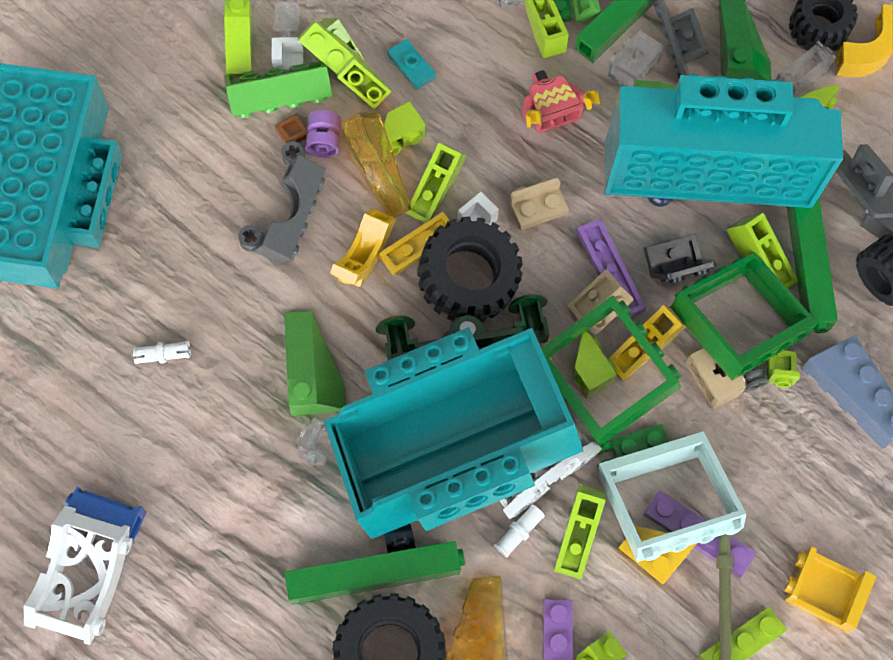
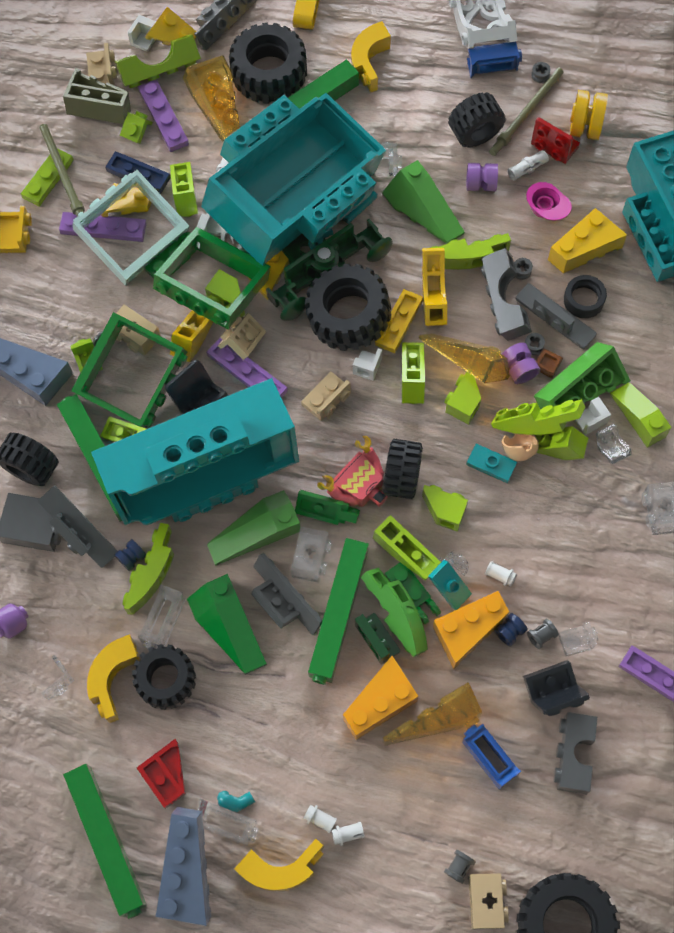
camera: 160 degrees right, 0 degrees up
none -> dark blue plate [105,151,171,194]
none -> green hinge [295,489,360,525]
none -> yellow arch [351,21,391,93]
none -> black tyre [383,439,423,500]
none -> lime slope [422,485,468,532]
none -> lime slope [430,233,511,270]
none -> black tyre [448,92,506,148]
none -> medium lavender wheel [466,163,498,192]
none -> olive bar [489,67,564,156]
none -> light nougat hair [501,434,539,462]
none -> dark grey bracket [516,283,597,349]
none -> dark pink piece [526,182,572,221]
none -> dark grey bush [531,62,551,83]
none -> red bracket [531,117,580,164]
none -> yellow wedge [548,208,627,273]
none -> black tyre [564,275,607,318]
none -> yellow wheel [569,89,608,140]

